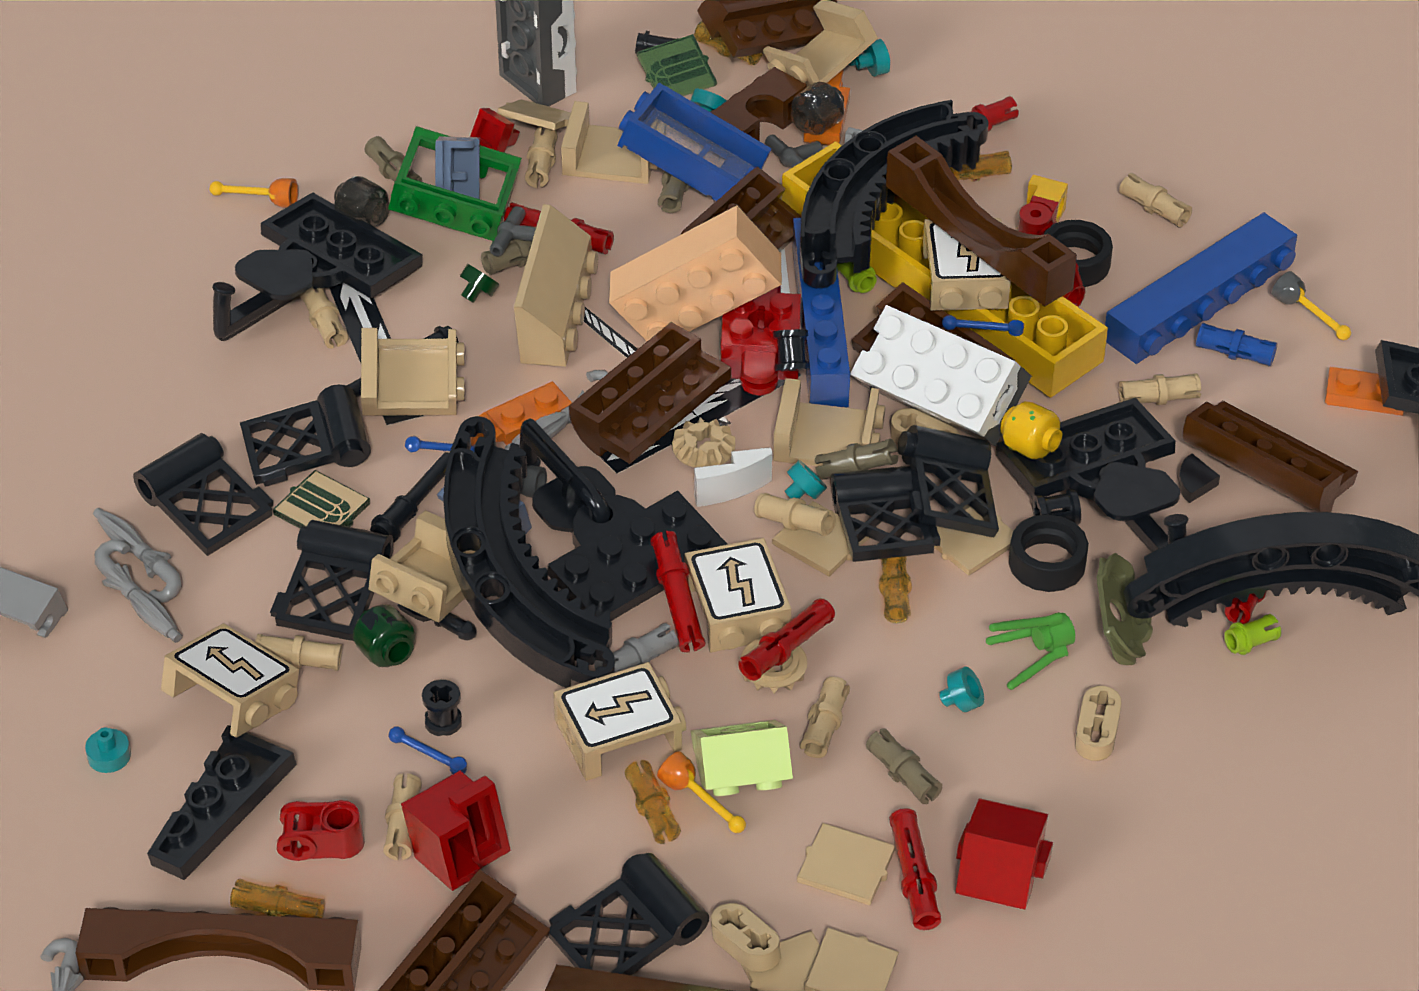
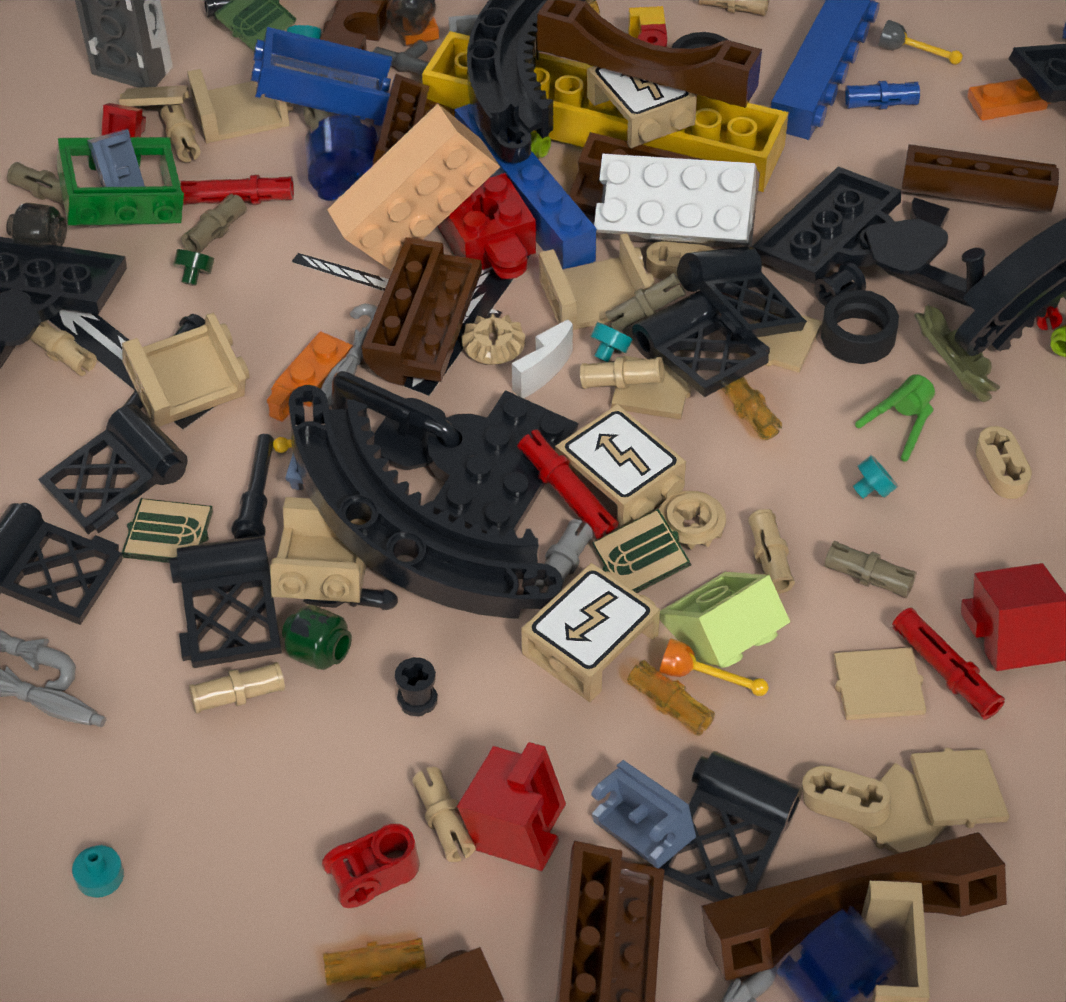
camera: 25 degrees left, 5 degrees up
black wing [147,725,297,880] -> none
panel [161,623,299,738] -> none
blue hinge [388,727,467,774] -> none
blue hinge [405,436,475,452] -> none
dark grey piece [489,206,536,257] -> none
tan slope [514,204,598,367] -> none
red pin [739,598,835,681] -> none
black bush [773,329,810,371] -> none
blue hinge [942,315,1024,336] -> none
yellow head [1000,401,1062,459] -> none
tan pin [1119,373,1201,405] -> none
none -> clear blue brick [305,115,378,201]
none -> sand blue hinge [591,760,696,869]
none -> piece [592,509,691,593]

